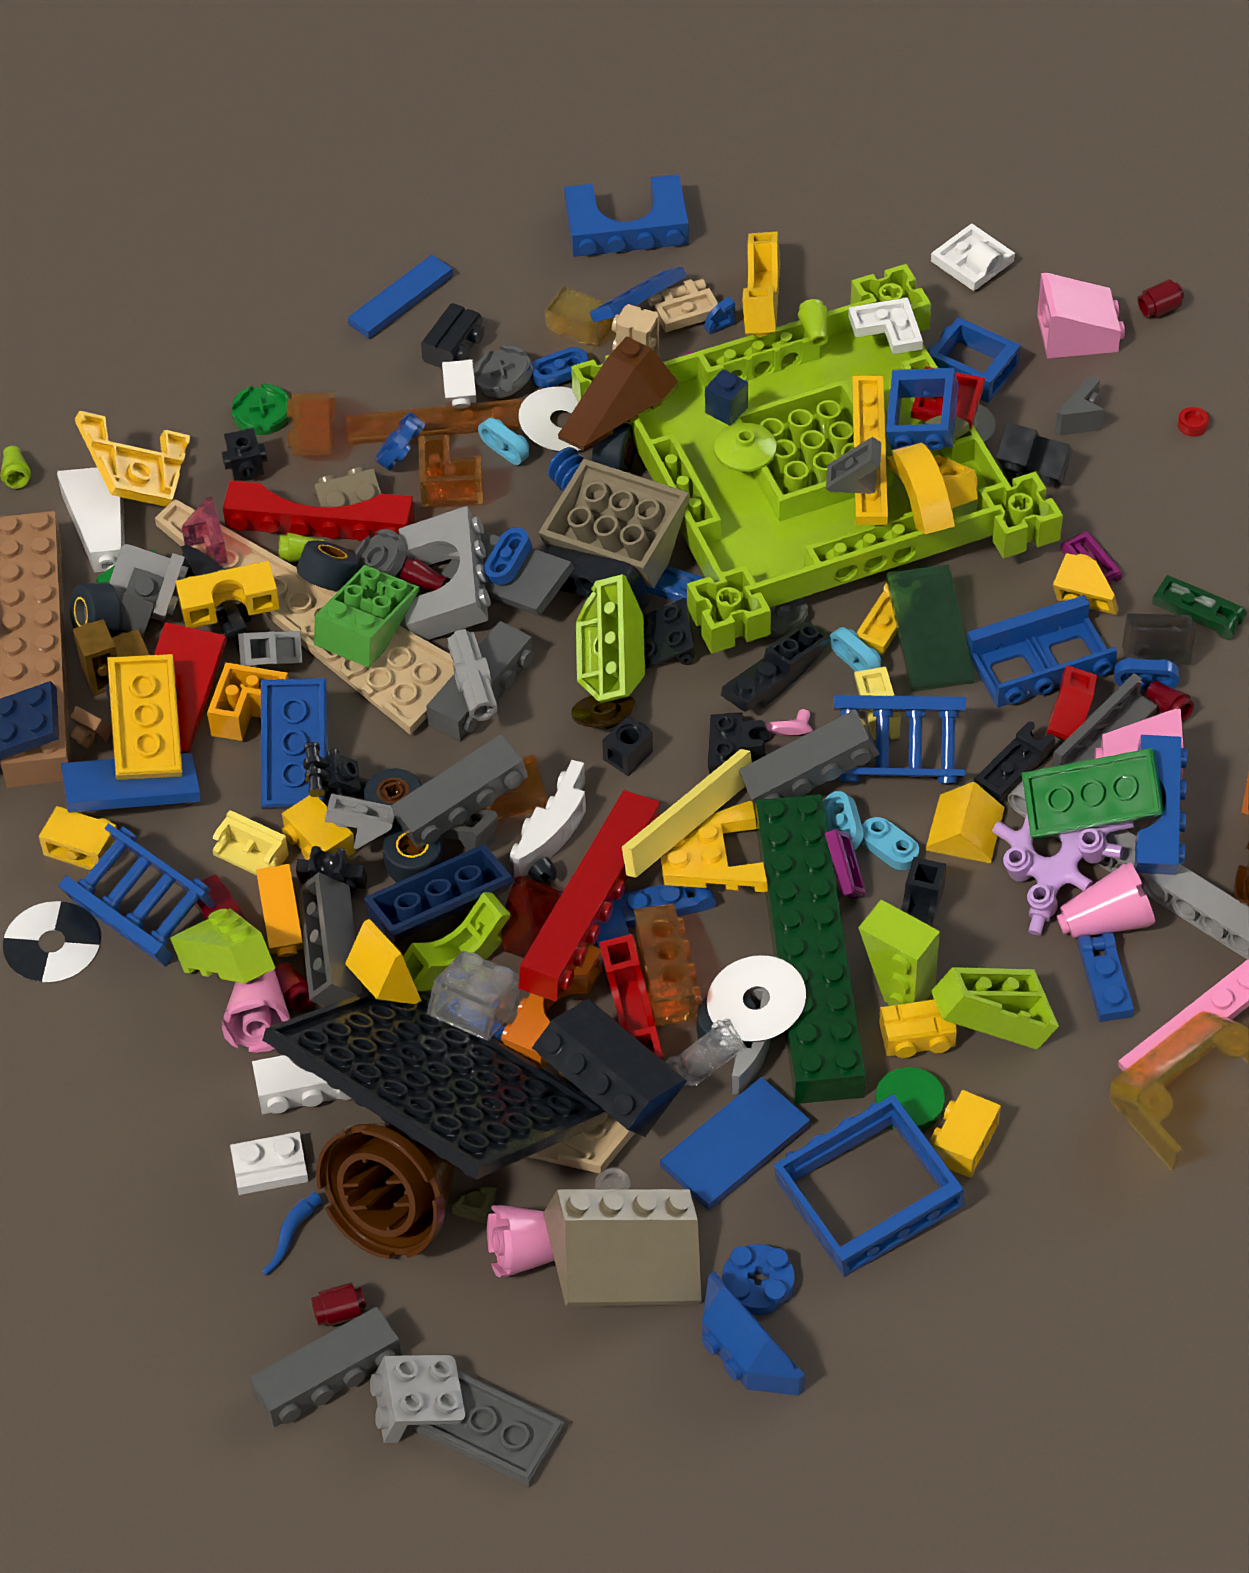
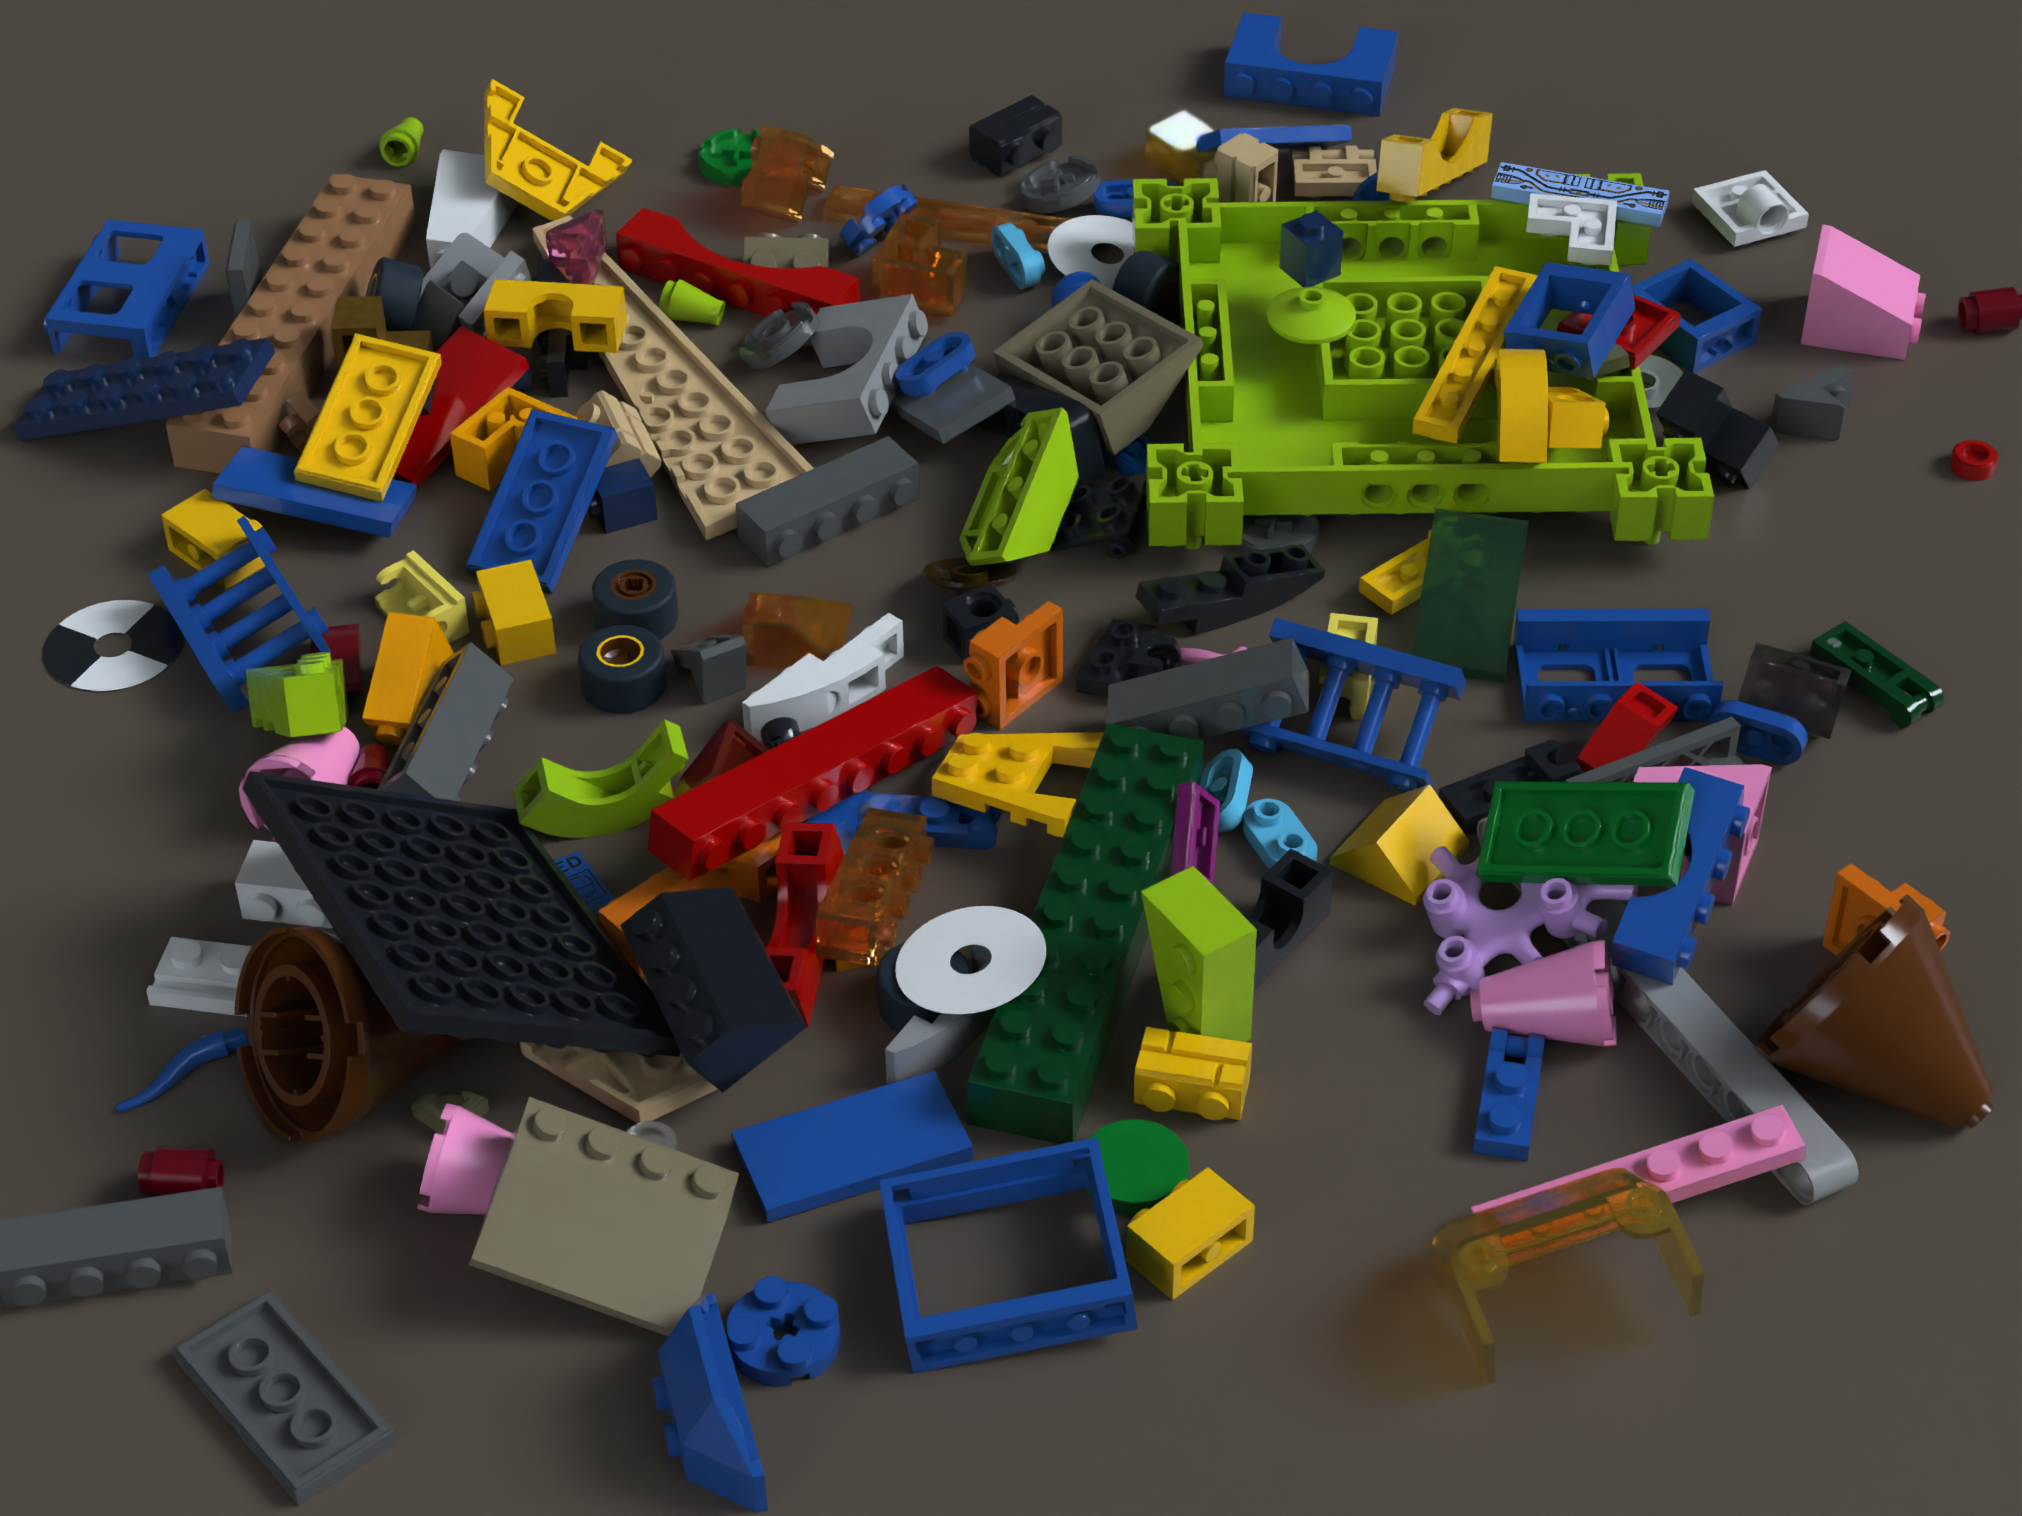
camera: 20 degrees right, 10 degrees down
black brick [221,428,268,481] -> none
light grey brick [238,631,302,666] -> none
black plate [296,846,368,892] -> none
black wheel [297,540,359,591] -> none
black piece [303,742,368,800] -> none
bright green slope [314,565,419,668] -> none
light grey slope [325,794,394,849] -> none
yellow slope [345,919,421,1004] -> none
blue tile [348,255,453,339] -> none
dark blue slope [364,844,513,943] -> none
light grey bracket [370,1355,465,1443] -> none
dark grey brick [391,734,528,850] -> none
dark red cone [399,558,448,592] -> none
clear brick [426,950,521,1041] -> none
white slope [442,360,476,409] -> none
light grey piece [447,629,497,721] -> none
reddish brown wedge [558,336,678,451] -> none
light yellow tile [622,749,752,878] -> none
clear hinge [665,1018,746,1087] -> none
lime cone [797,299,828,347] -> none
dark grey slope [826,437,881,494] -> none
medium azure plate [829,627,882,672] -> none
lime wedge [931,967,1059,1050] -> none
yellow slope [1053,553,1119,615] -> none
magenta tile [1060,531,1122,585] -> none
dark red cone [1146,681,1194,722] -> none
none -> tan brick [576,390,662,478]
none -> dark blue brick [587,458,658,534]
none -> orange plate [963,601,1063,730]
none -> light blue tile [1491,162,1670,227]

